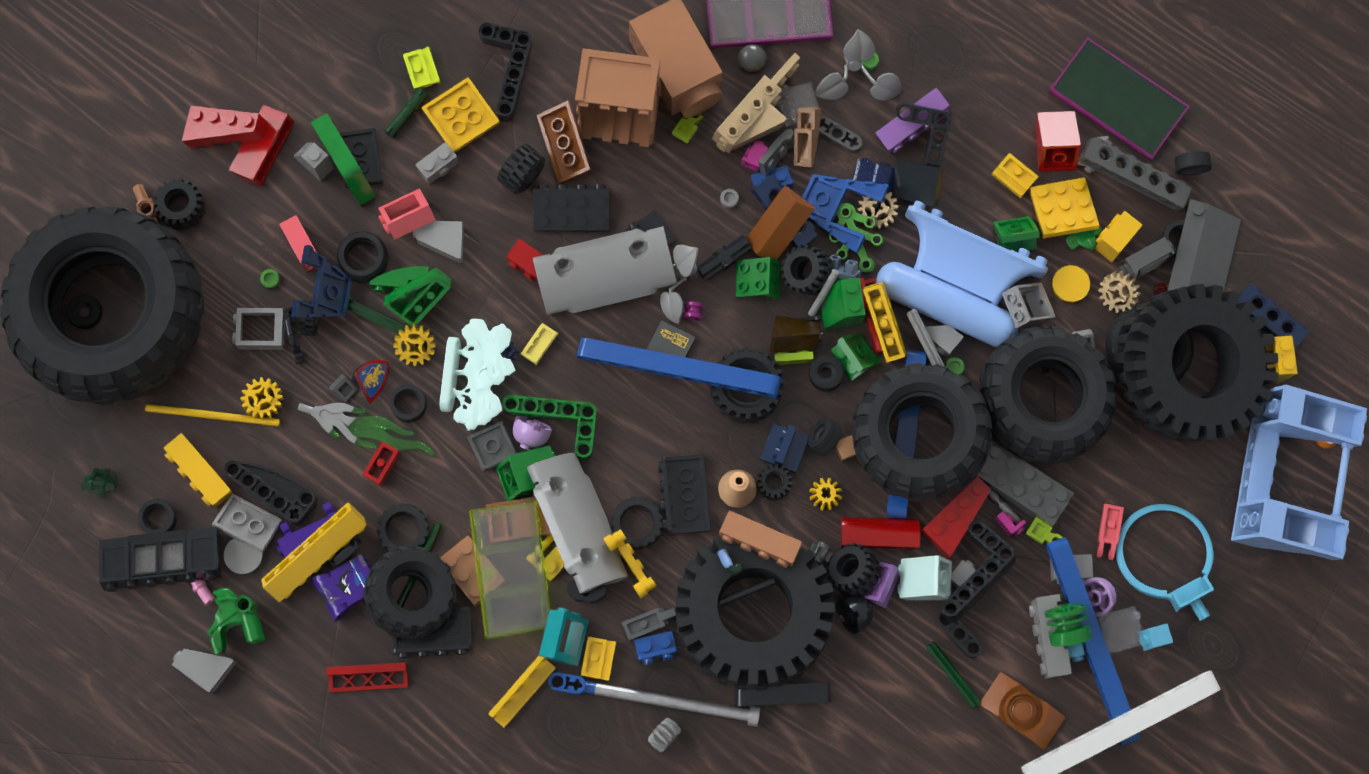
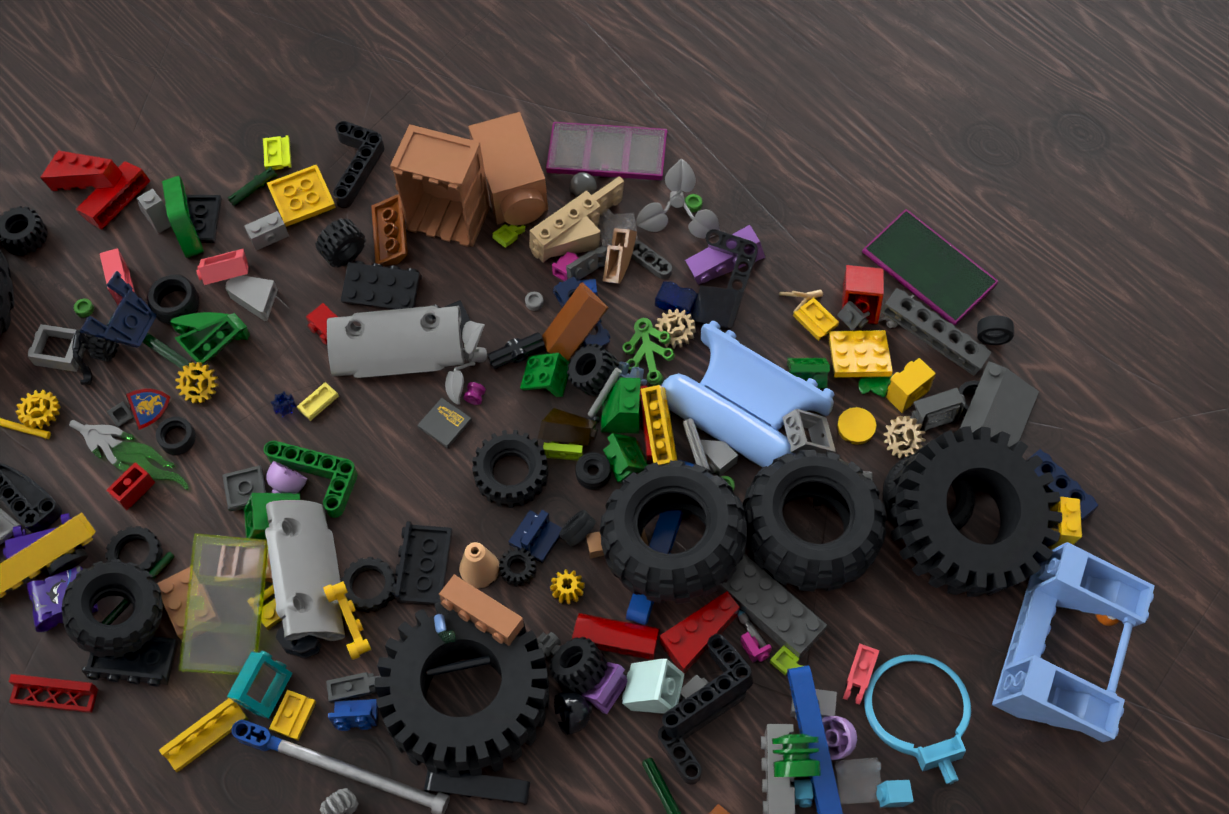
camera: 15 degrees right, 15 degrees down
light aqua plant [440,319,516,431] -> none
blue beam [576,338,782,398] -> none
blue wing [802,174,890,254] -> none
none -> tan plant [779,289,823,313]
none -> dark grey bracket [837,301,871,331]

